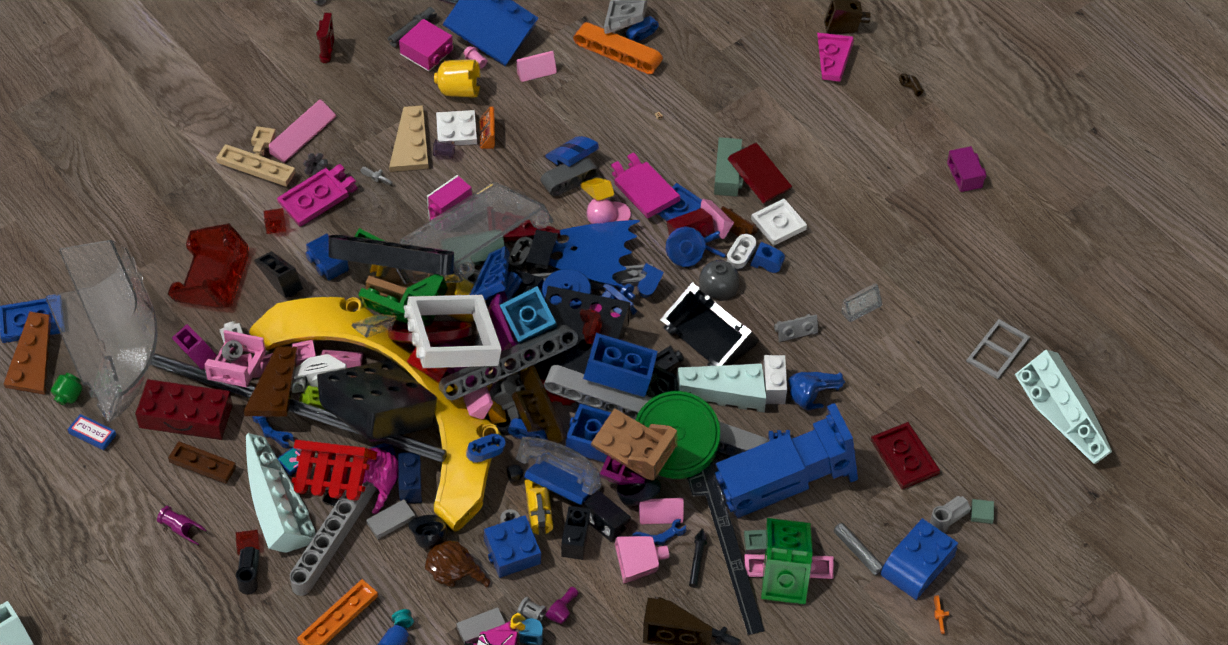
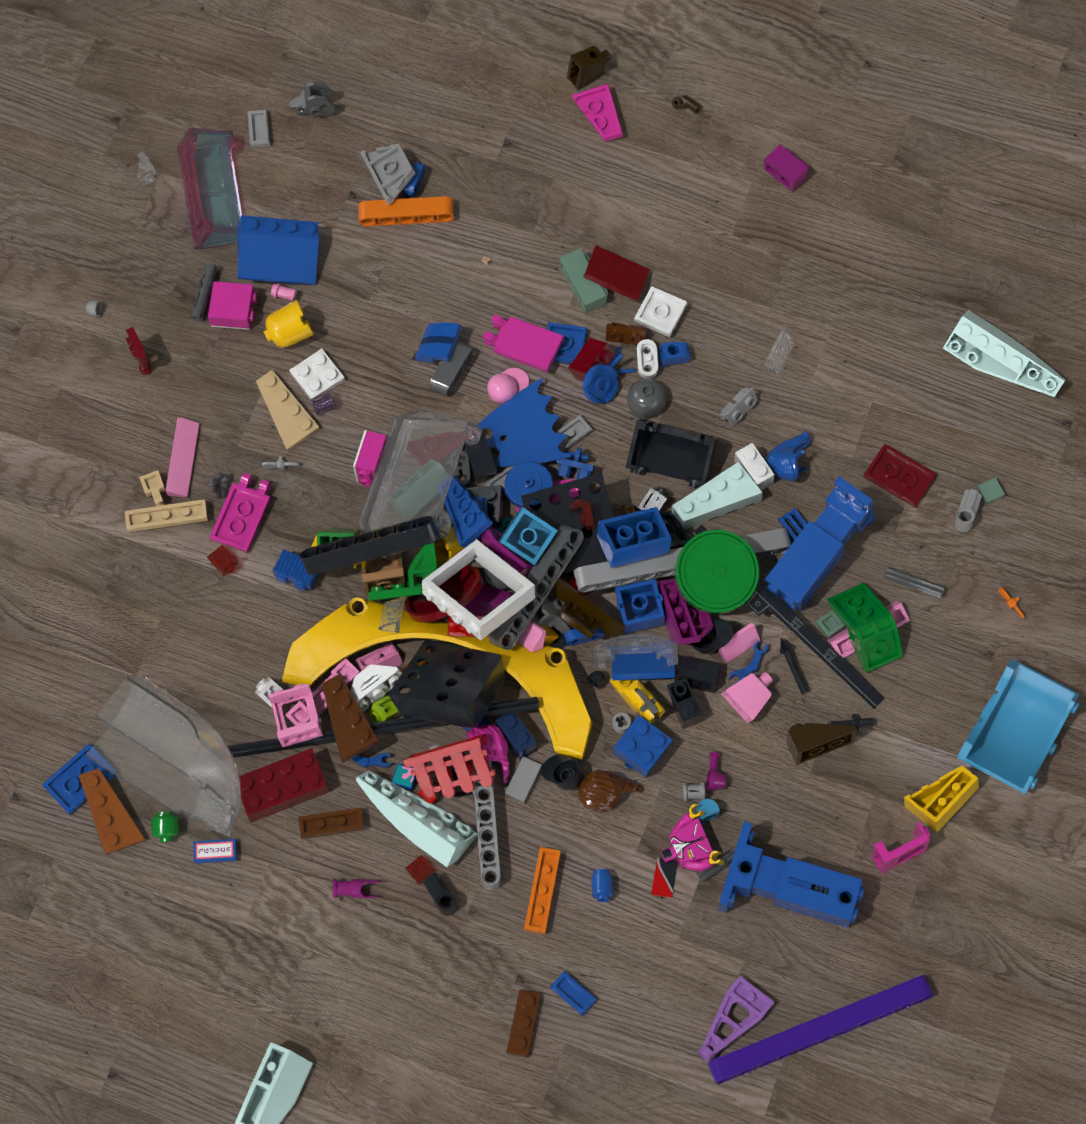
camera: 25 degrees left, 15 degrees up
clear red windscreen [168,223,249,309] -> none
magenta brick [172,324,217,370] -> none
light grey bush [222,340,243,361] -> none
black slope [254,251,303,298] -> none
teal bush [391,609,414,629] -> none
light grey tile [456,607,505,643] -> none
blue beam [466,434,506,463] -> none
orange slope [480,106,495,149] -> none
bright pink slope [517,51,557,82] -> none
yellow slope [580,177,614,201] -> none
medium nougat bracket [591,408,677,480] -> none
blue leg [637,263,664,297] -> none
bright pink slope [701,199,734,239] -> none
blue brick [880,518,958,600] -> none
light grey window [966,319,1030,379] -> none

